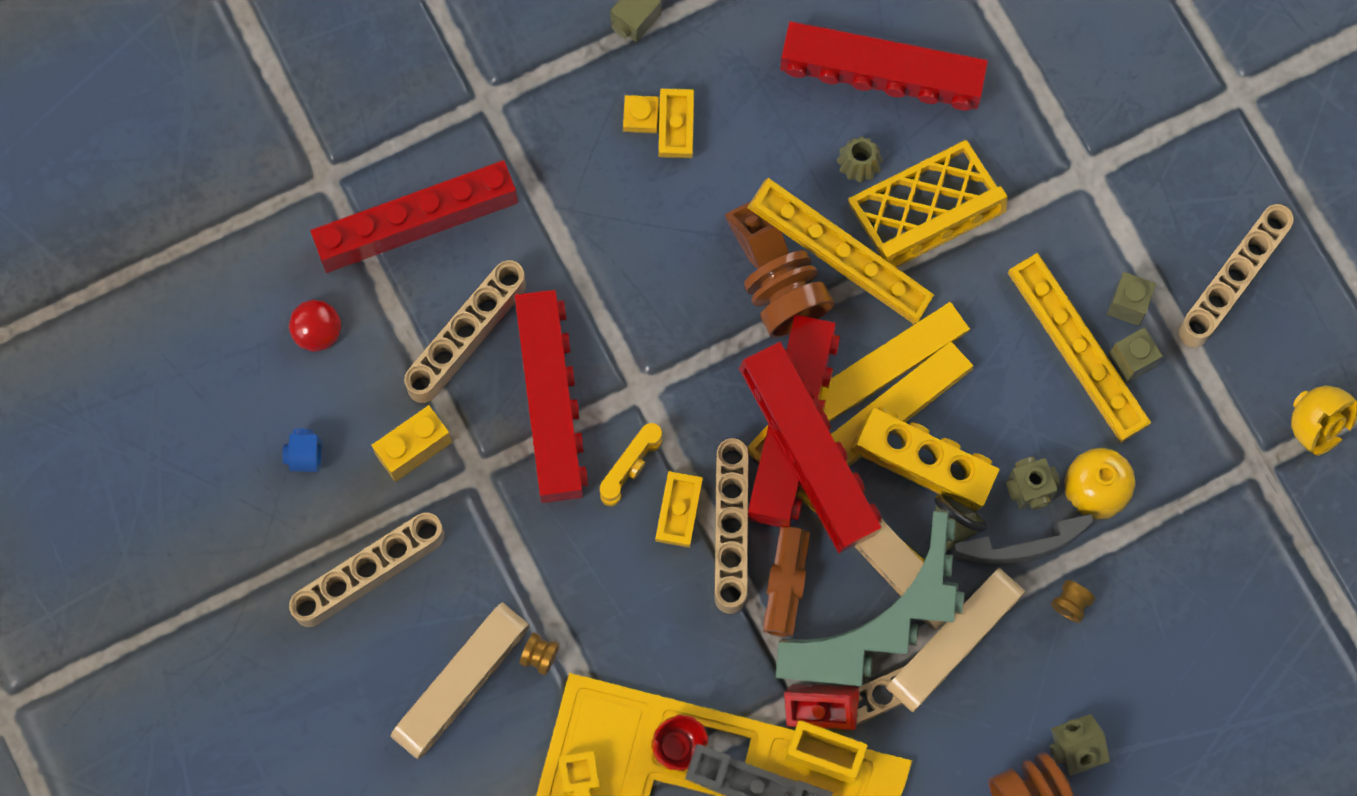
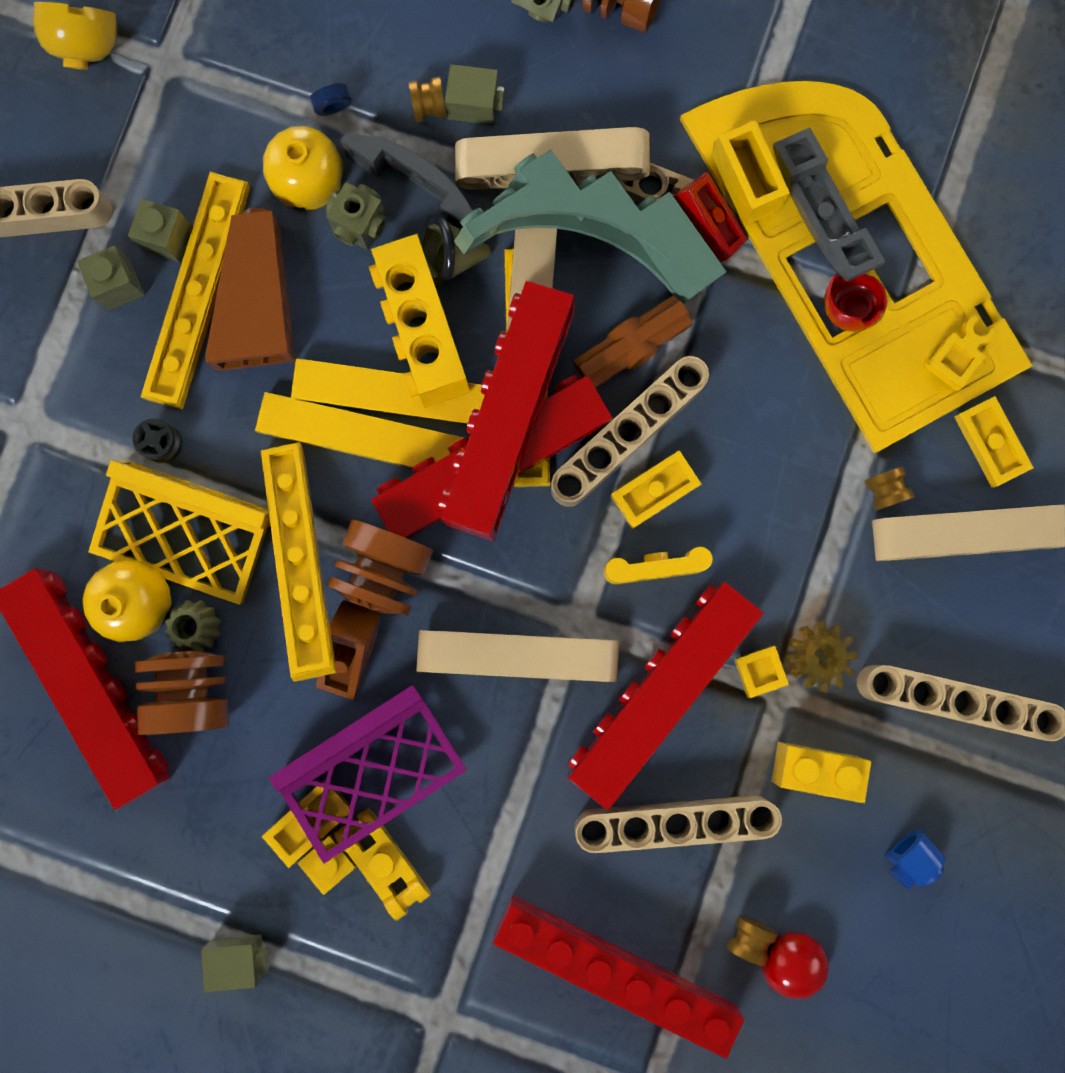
camera: 130 degrees left, 10 degrees up
none -> yellow cylinder [82,559,172,642]
none -> pearl dark grey wheel [132,419,182,463]
none -> dark orange wheel [135,651,229,735]
none -> dark orange slope [205,208,296,372]
none -> magenta fence [268,685,467,864]
none -> dark blue tile [309,83,352,116]
none -> yellow plate [334,808,431,921]
none -> tan beam [416,630,619,682]
none -> olive brick [445,64,505,125]
none -> pearl gold wheel [727,915,778,966]
none -> yellow plate [734,646,789,698]
none -> clear yellow gear [785,622,859,692]
none -> yellow plate [954,396,1034,488]

